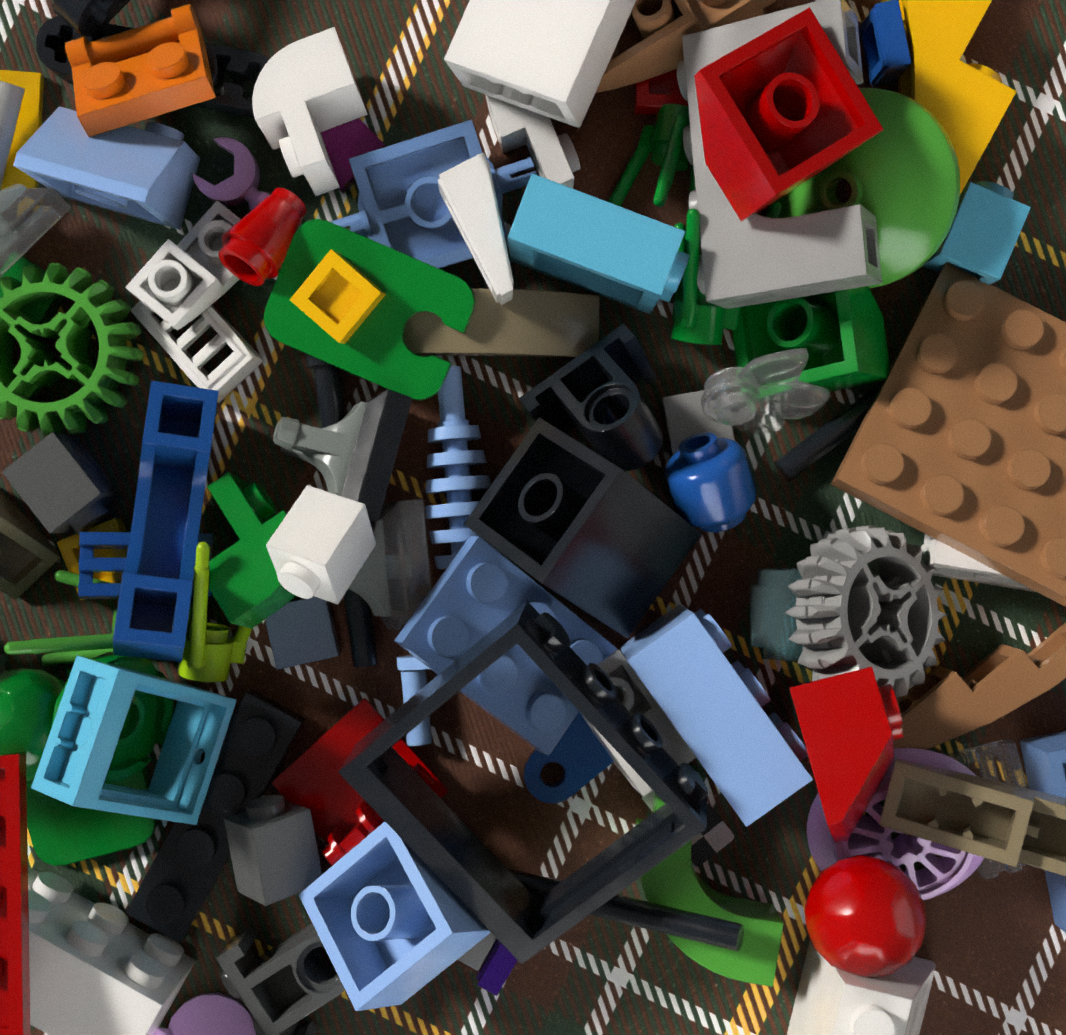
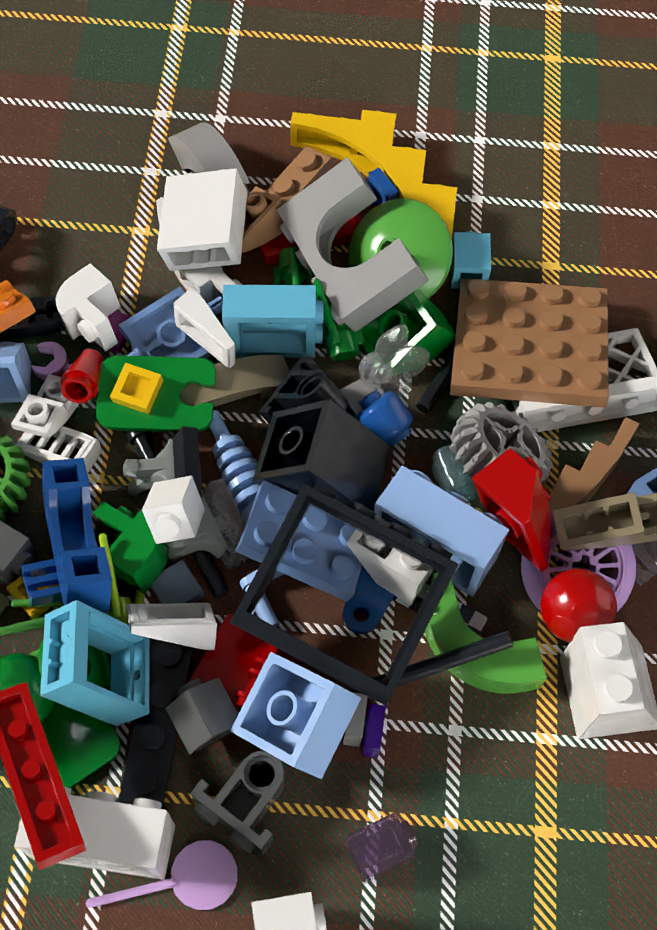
camera: 25 degrees left, 25 degrees down
red slope [694,7,884,222] -> none
none -> white slope [126,603,217,650]

